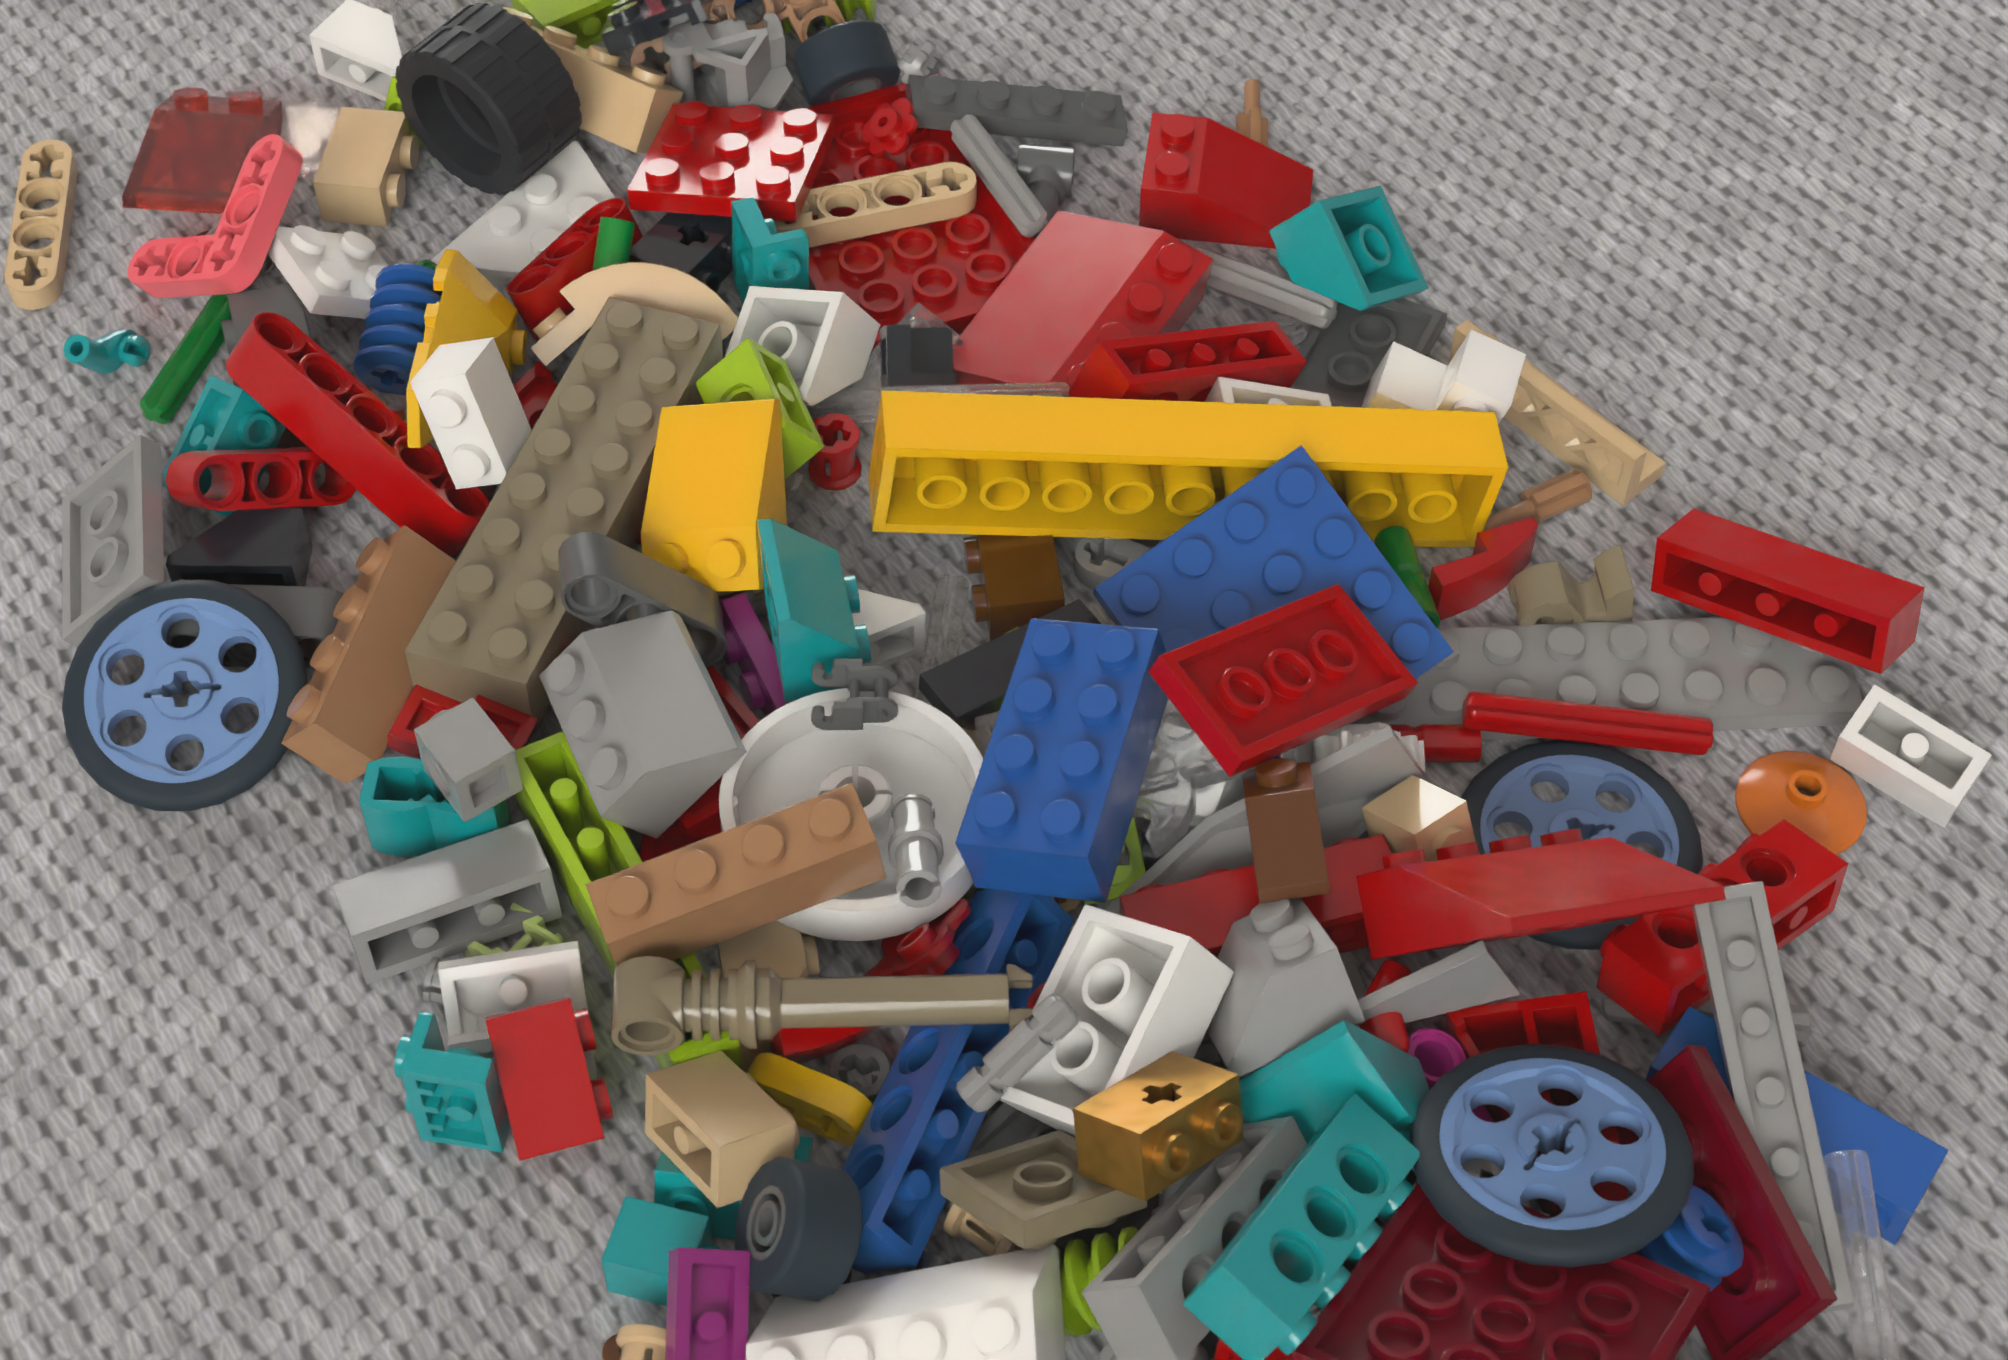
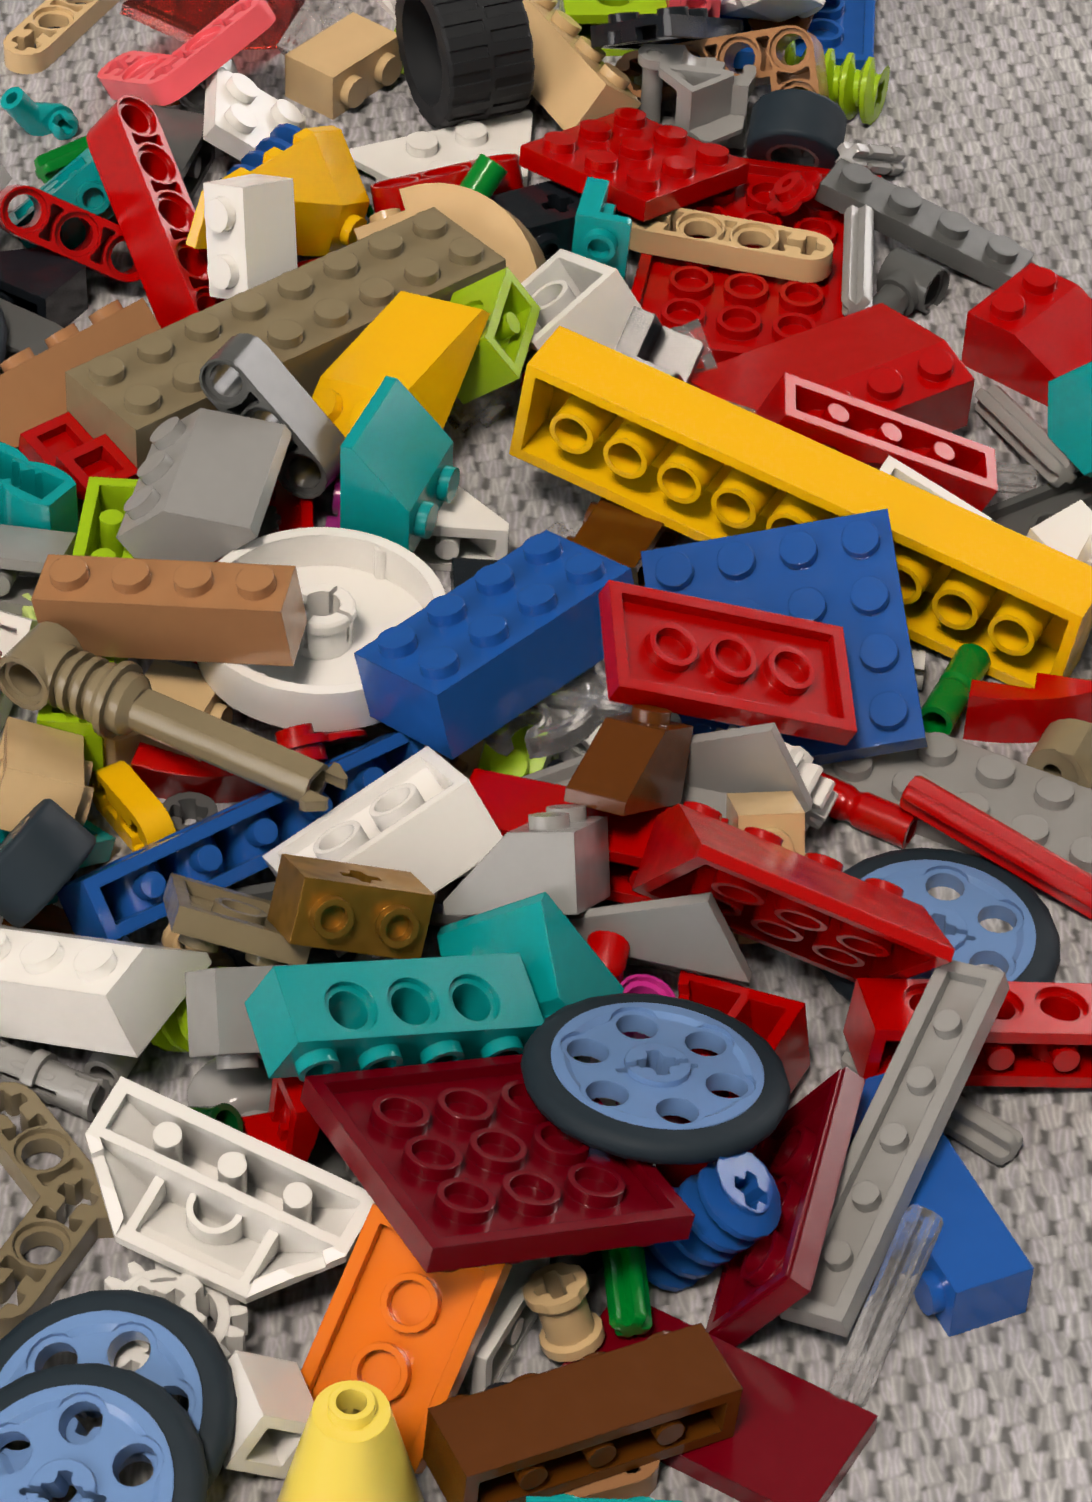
camera: 30 degrees right, 10 degrees down
light grey brick [414,697,523,823] -> none
dark grey piece [811,659,898,730] -> none
light grey pin [888,793,944,908] -> none
light grey axle [956,994,1080,1112] -> none

